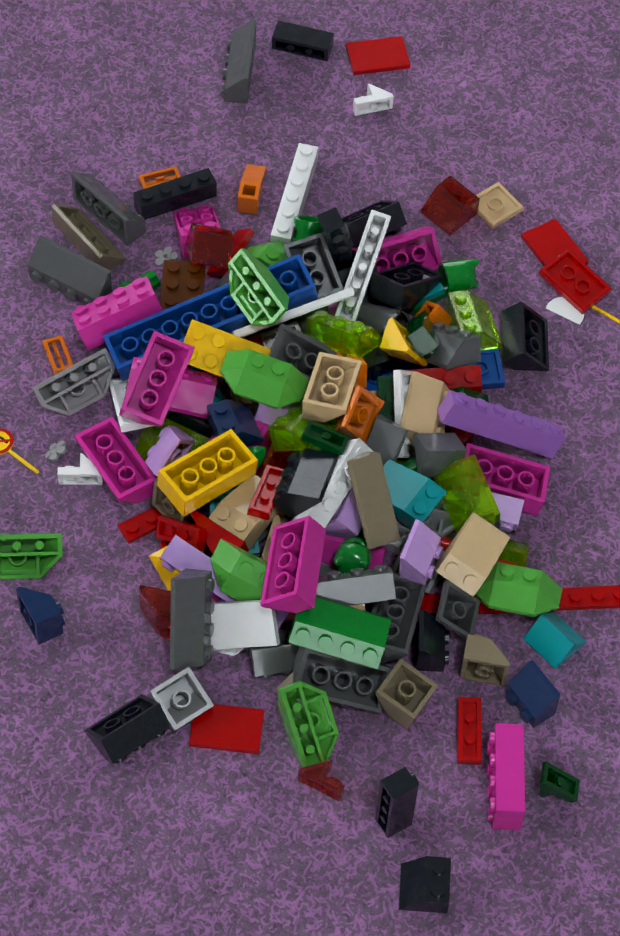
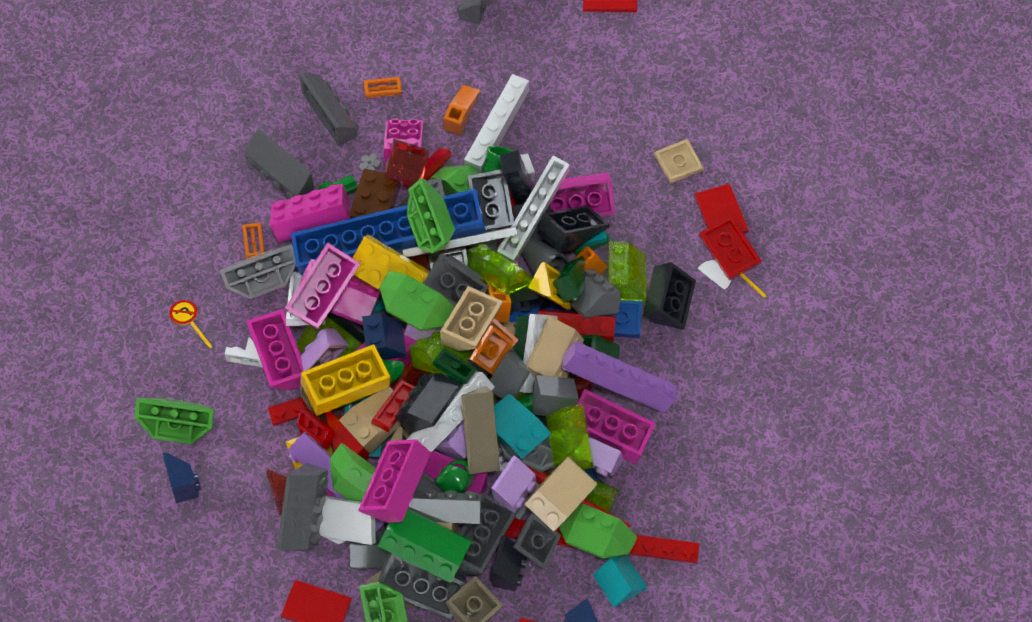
camera: 15 degrees right, 5 degrees up
light grey plant [45,440,67,462] -> none
dark tan slope [52,204,127,270] -> none
black slope [84,694,171,764] -> none
black brick [134,168,217,220] -> none
light grey slope [147,667,214,731] -> none
black slope [342,200,407,248] -> none
white slope [353,84,394,116] -> none
clear red slope [421,175,480,235] -> none
green piece [438,259,479,296] -> none
dark tan slope [460,634,510,687] -> none

